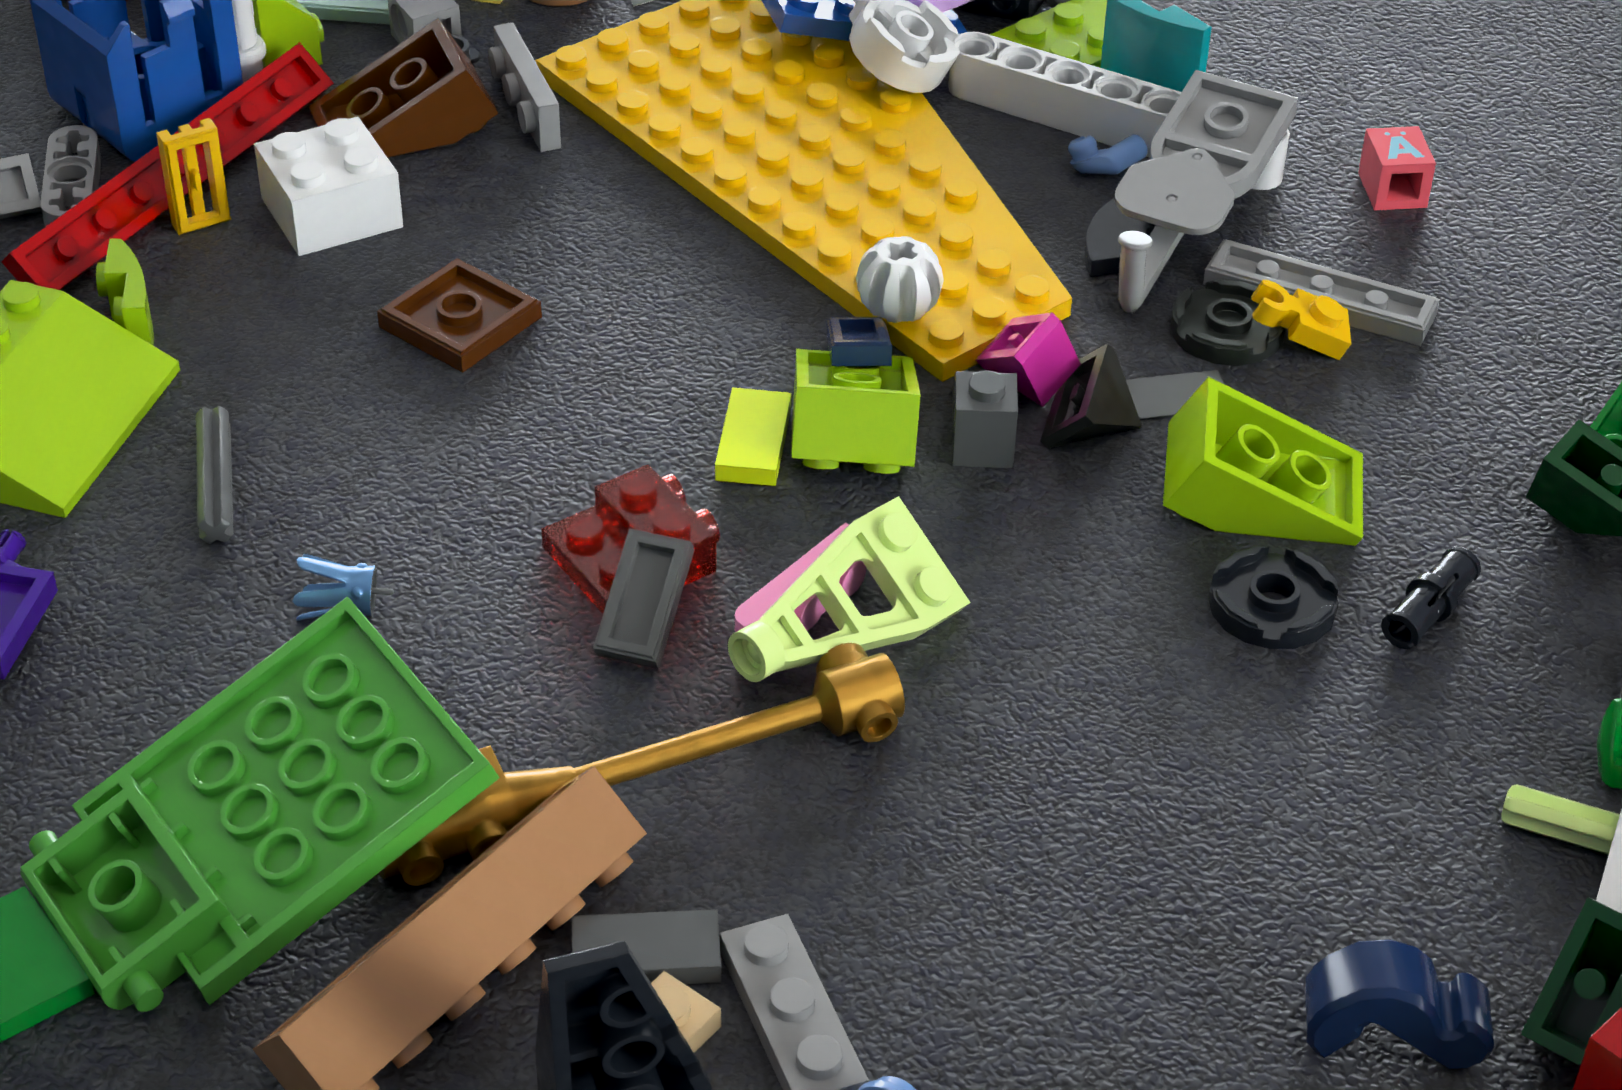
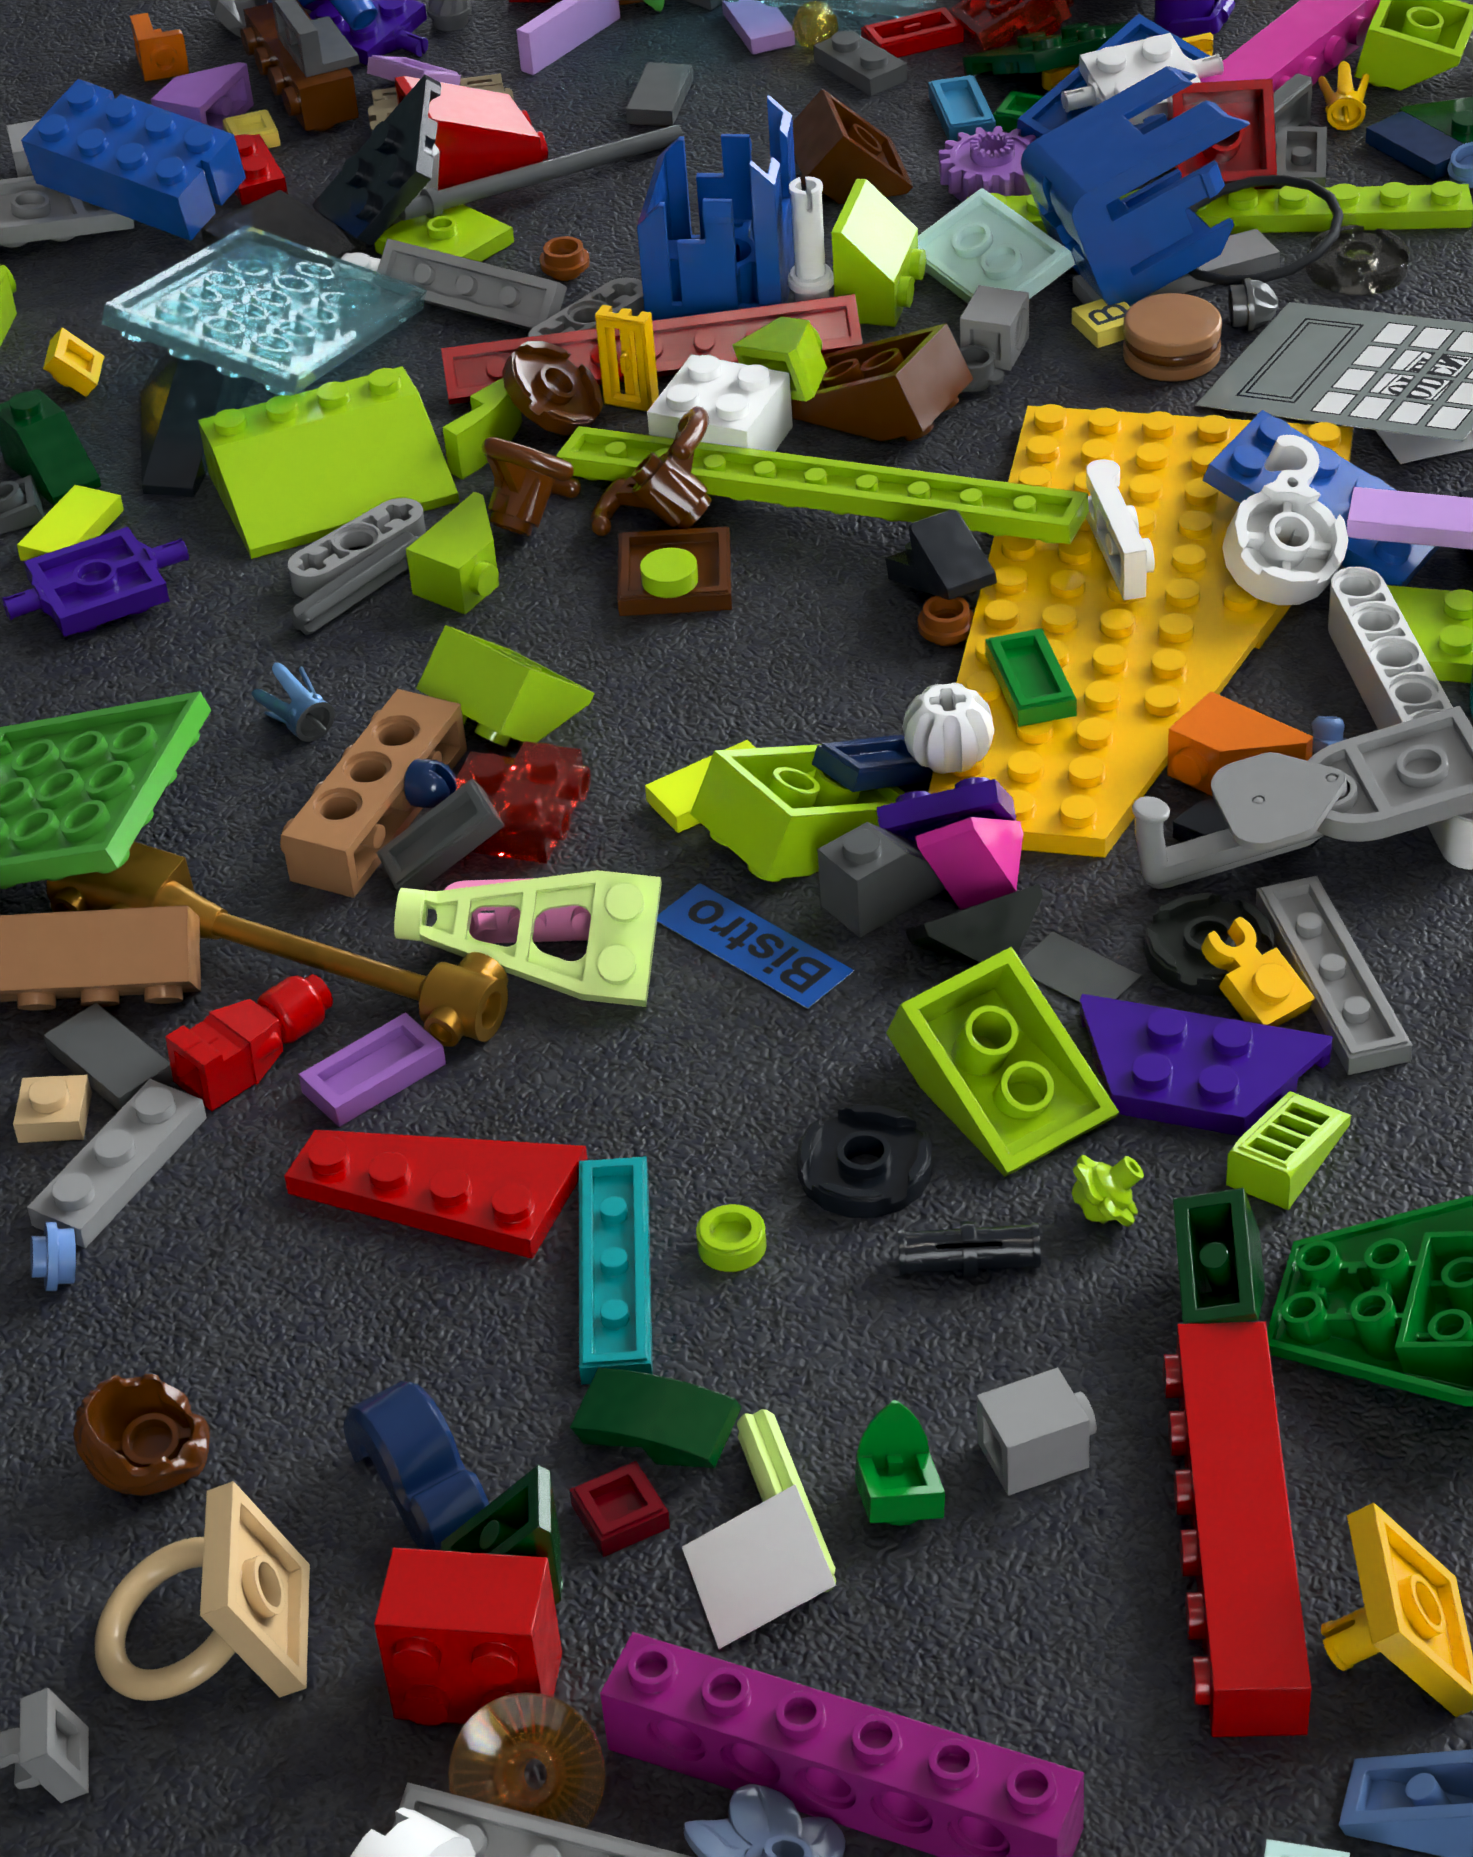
camera: 55 degrees right, 0 degrees up
light grey plate [488,22,561,152] -> none
none -> red piece [165,974,333,1111]
none -> medium nougat brick [280,689,467,898]
none -> red wing [284,1130,588,1259]
none -> light grey beam [288,498,426,598]
none -> medium lavender tile [298,1012,446,1127]
none -> dark blue hinge [404,759,457,808]
none -> lime slope [406,492,499,614]
none -> lime slope [416,625,595,747]
none -> reddish brown piece [482,437,582,536]
none -> reddish brown tile [502,341,603,436]
none -> lime plate [556,426,1089,544]
none -> dark red tile [569,1461,670,1557]
none -> dark green slope [570,1368,742,1468]
none -> teal tile [579,1156,653,1385]
none -> reddish brown piece [589,406,712,536]
none -> lime tile [640,548,698,598]
none -> blue sticker [657,883,854,1009]
none -> lime tile [696,1204,767,1272]
none -> lime slope [732,317,827,402]
none -> dark purple plate [877,777,1016,841]
none -> black slope [885,510,997,600]
none -> dark orange plate [917,596,974,646]
none -> green tile [985,629,1077,727]
none -> lime plant [1072,1155,1144,1227]
none -> dark purple wing [1080,994,1333,1136]
none -> white plate [1086,459,1155,600]
none -> orange slope [1167,691,1313,796]
none -> lime slope [1226,1091,1351,1210]

